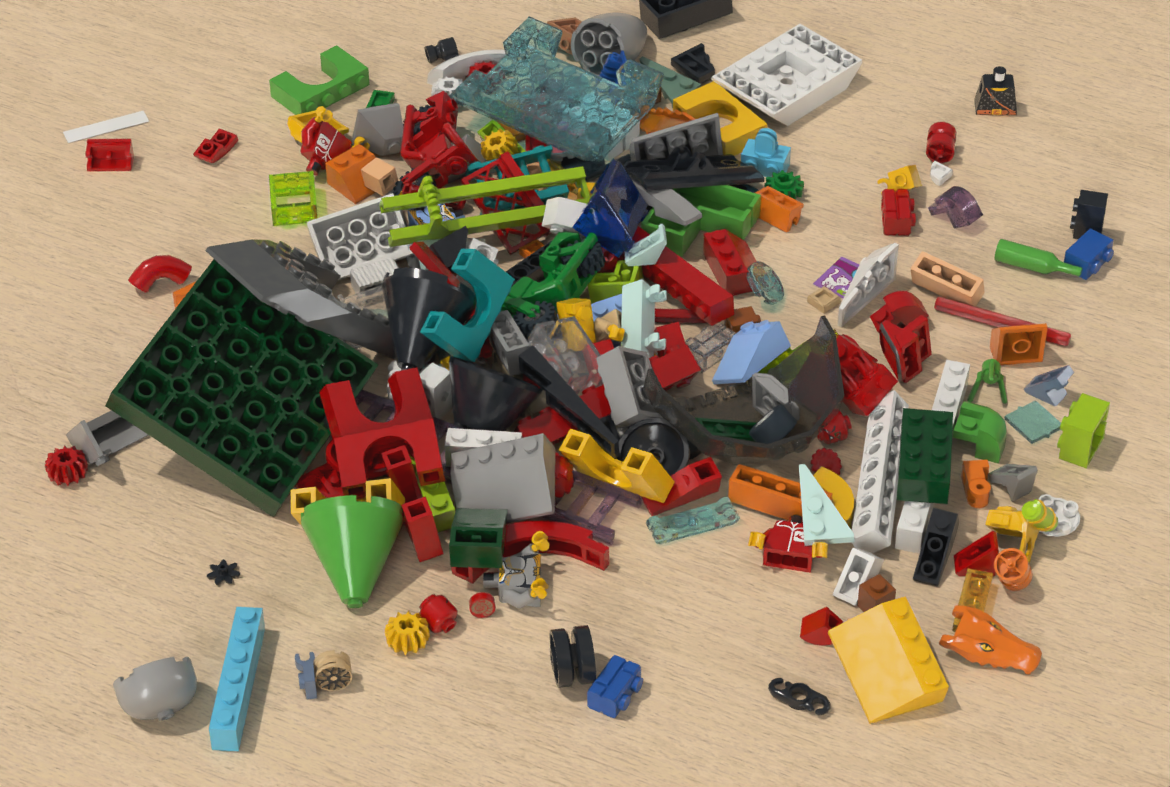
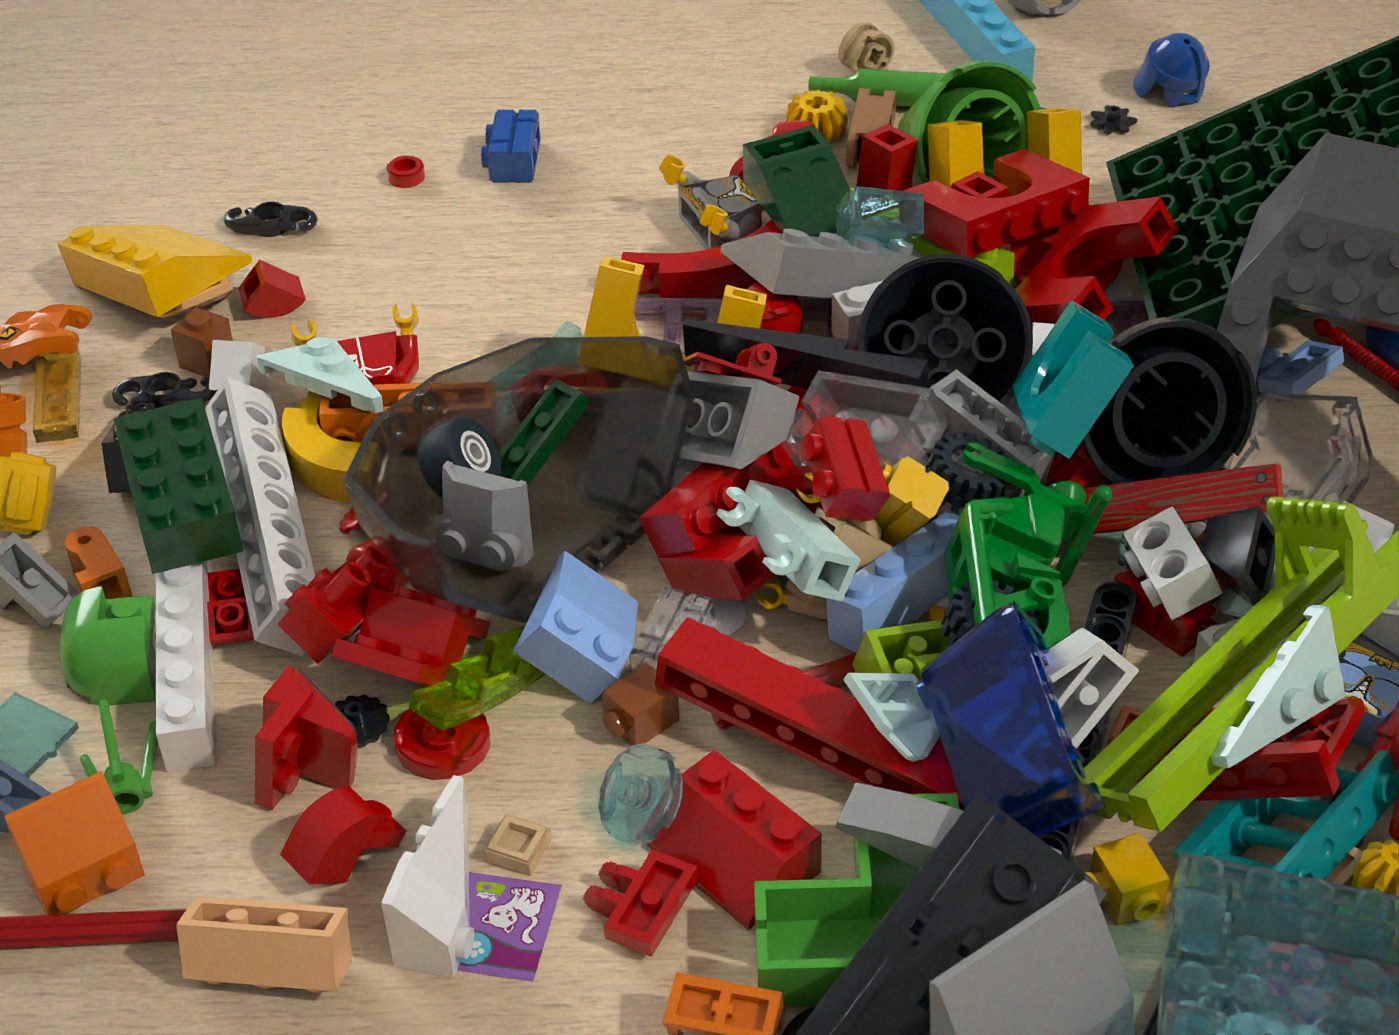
camera: 155 degrees right, 0 degrees up
sand blue plate [295,652,317,699] -> none
black wheel [549,625,596,688] -> none
red slope [954,530,999,576] -> none
none -> black piece [112,372,216,408]
none -> red tile [387,155,425,188]
none -> red hinge [583,849,699,957]
none -> red hinge [680,343,782,385]
none -> red brick [801,416,891,522]
none -> bright green piece [808,69,945,108]
none -> clear light blue slope [837,186,924,244]
none -> medium nougat piece [846,88,897,167]
none -> blue helmet [1133,33,1210,108]
none -> light aqua wing [1211,604,1346,769]

